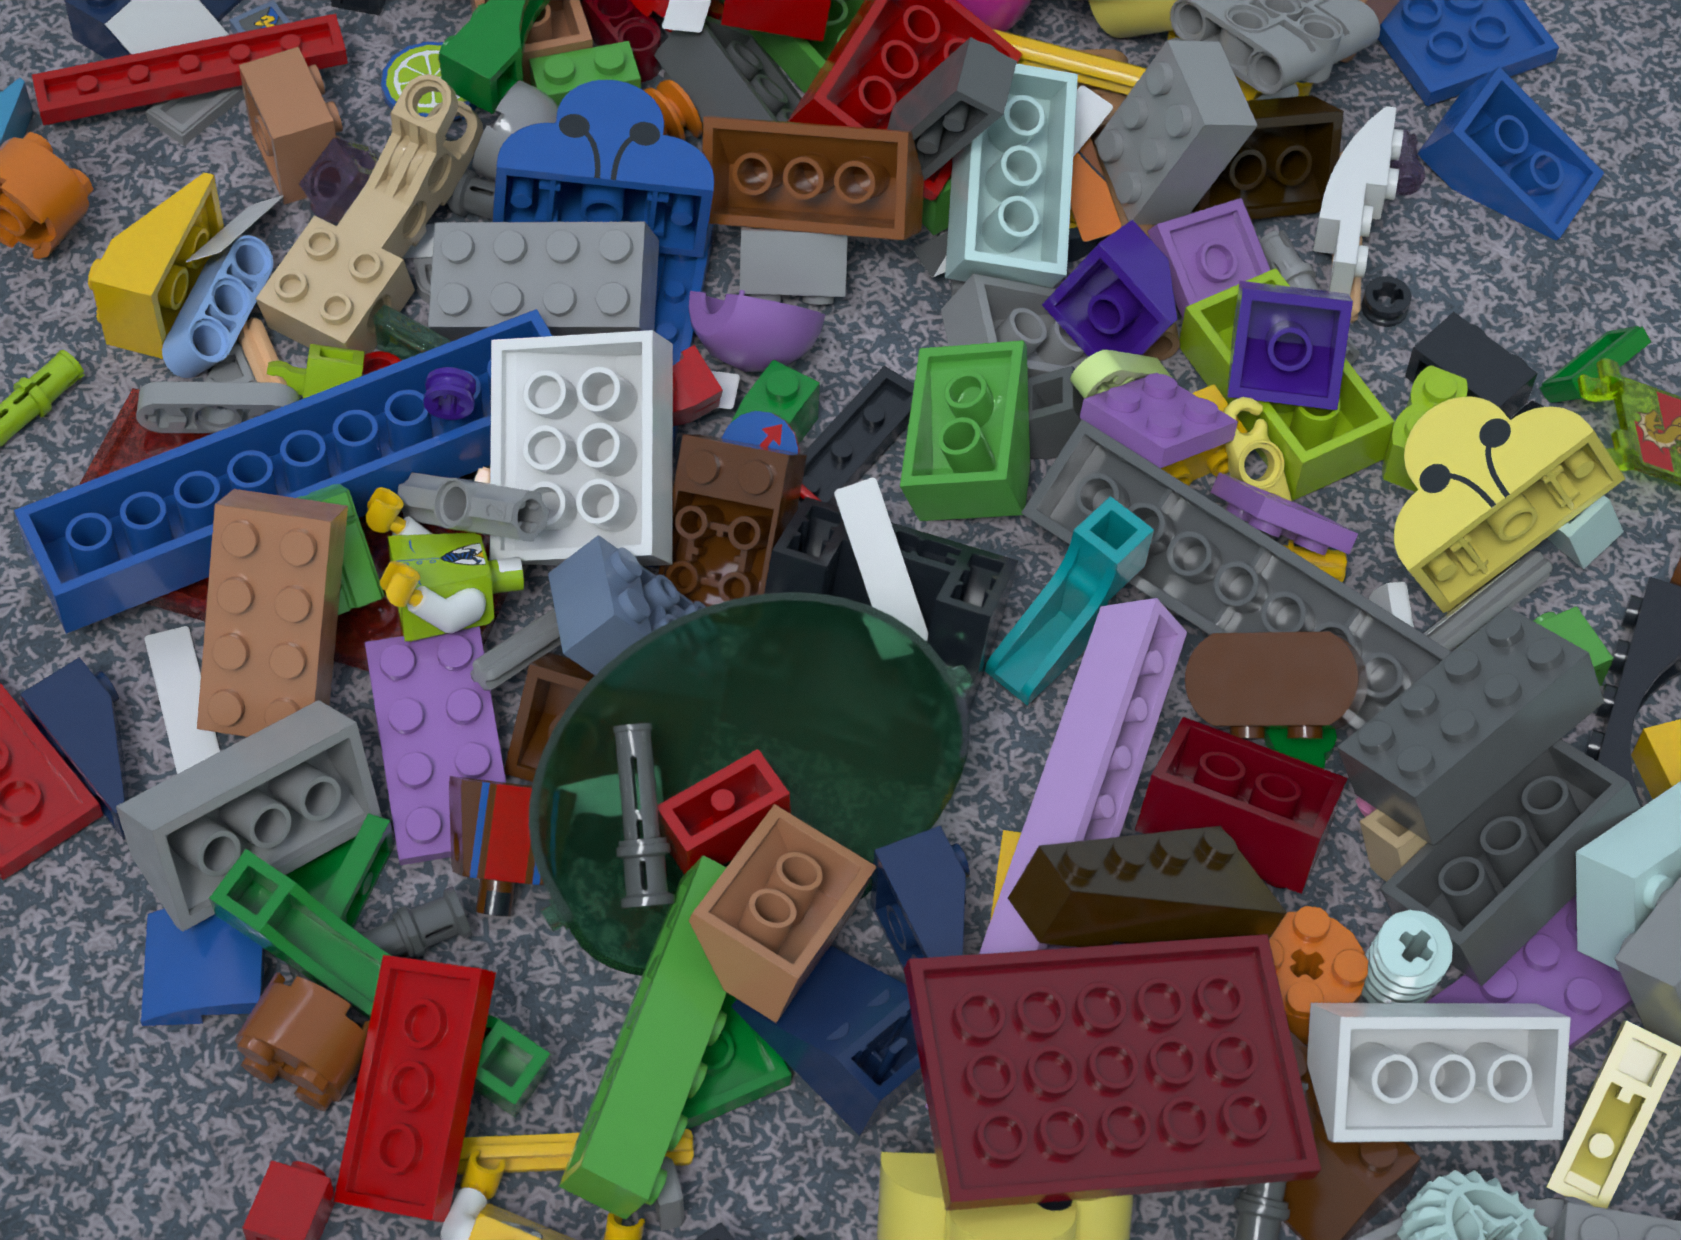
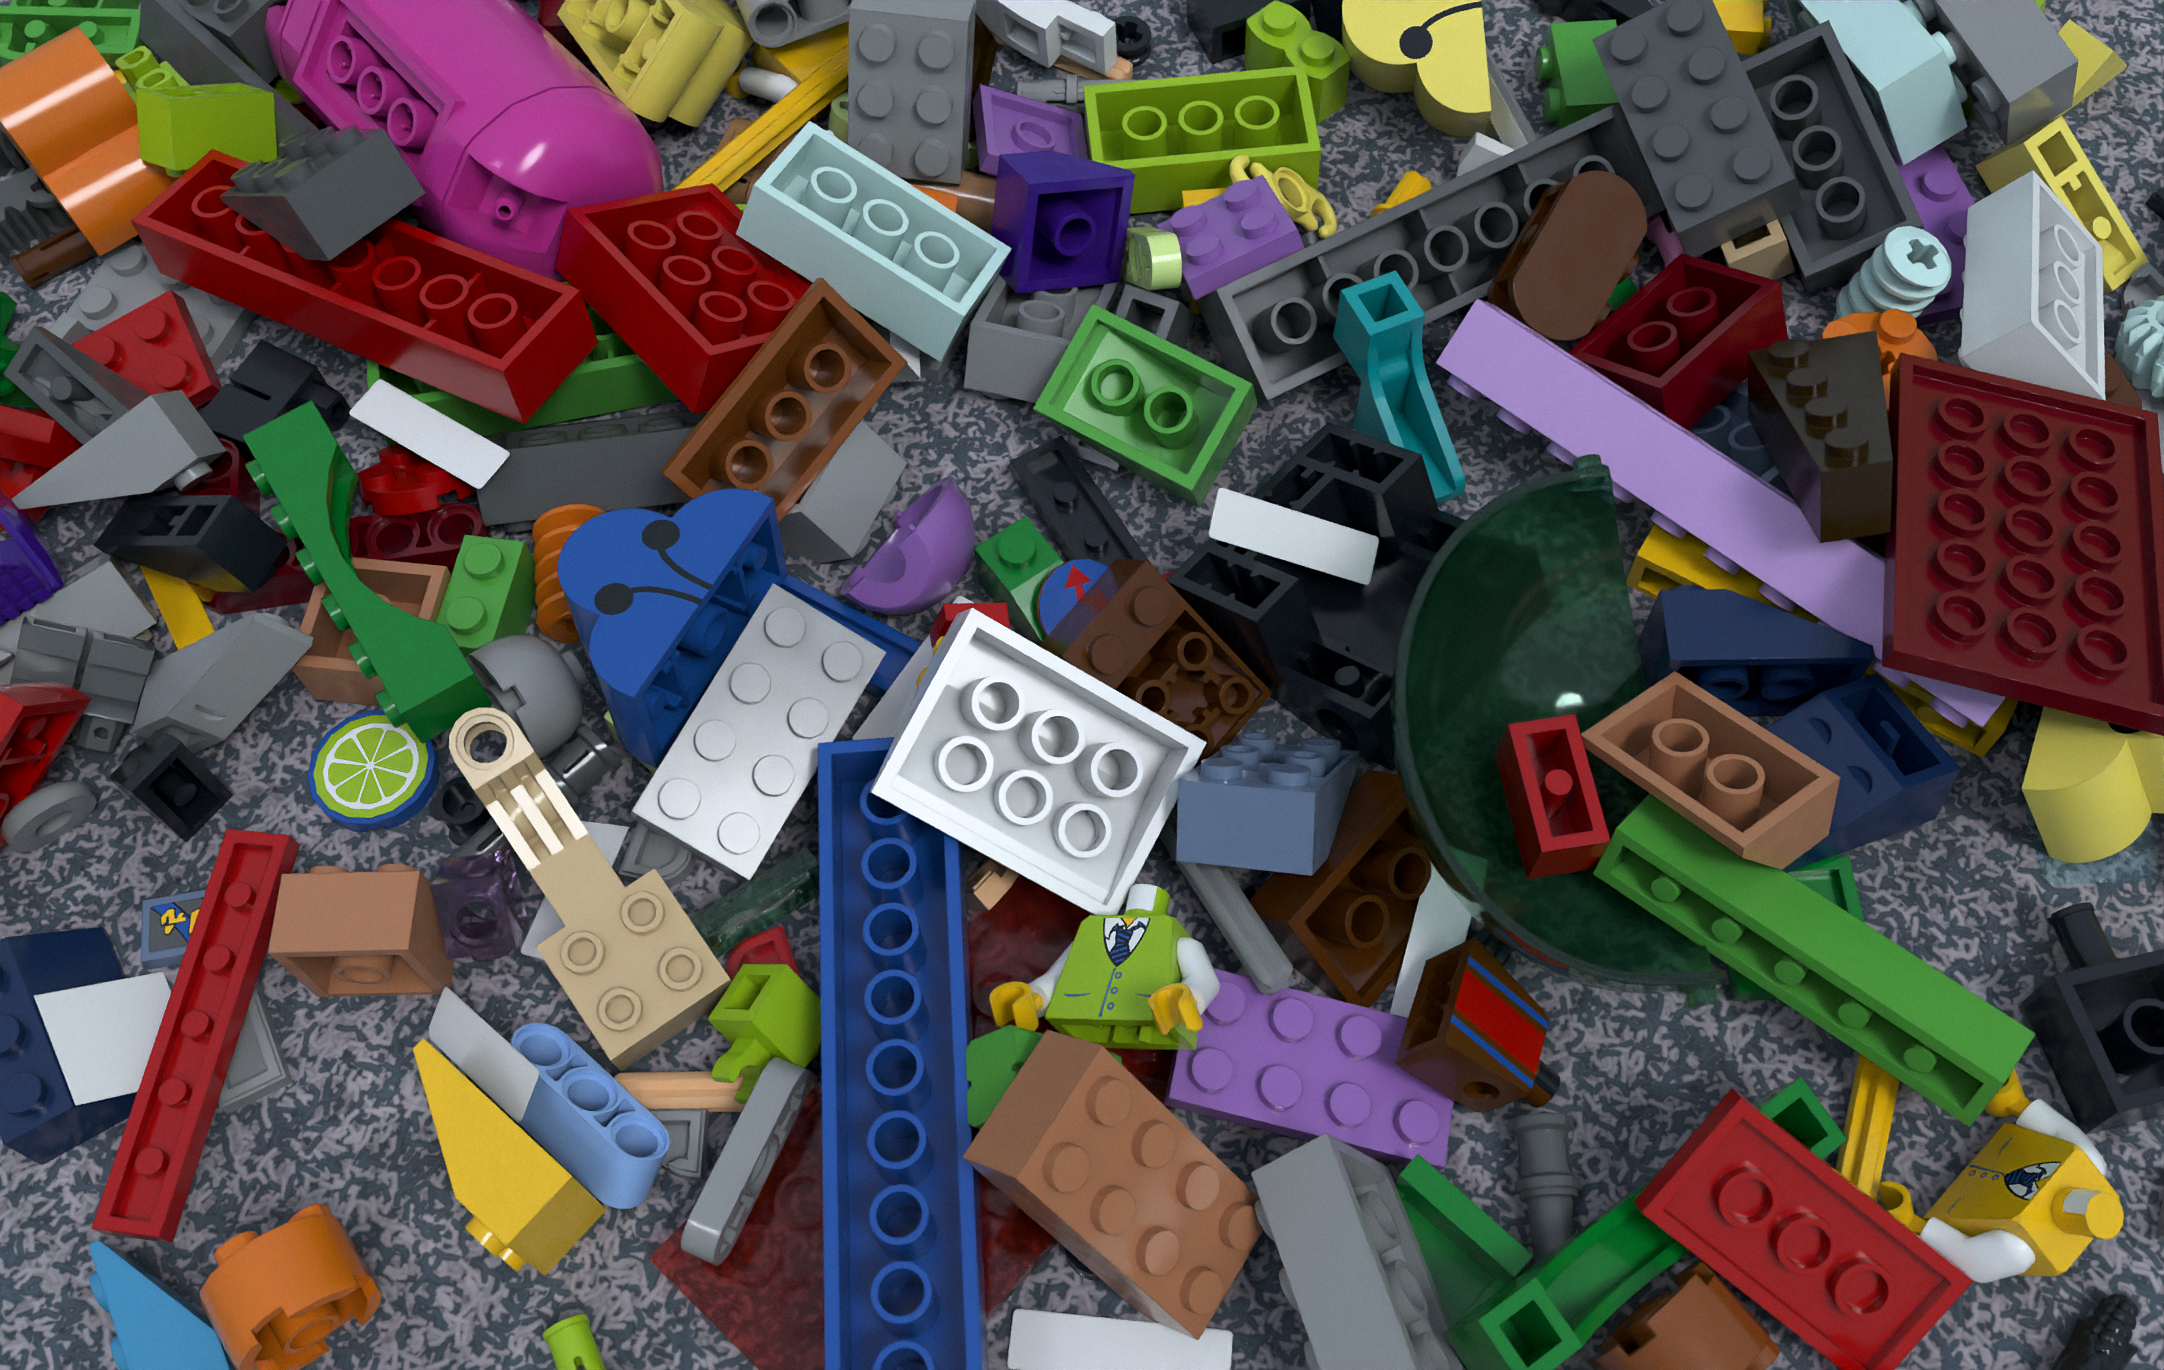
camera: 60 degrees left, 5 degrees up
light grey piece [397,472,549,542] -> none
dark purple bush [423,367,476,420] -> none
dark grey pin [613,723,675,908] -> none
dark grey brick [887,37,1017,181] -> none
medium lavender plate [1211,472,1358,556] -> none
dark purple slope [1227,281,1353,410] -> none

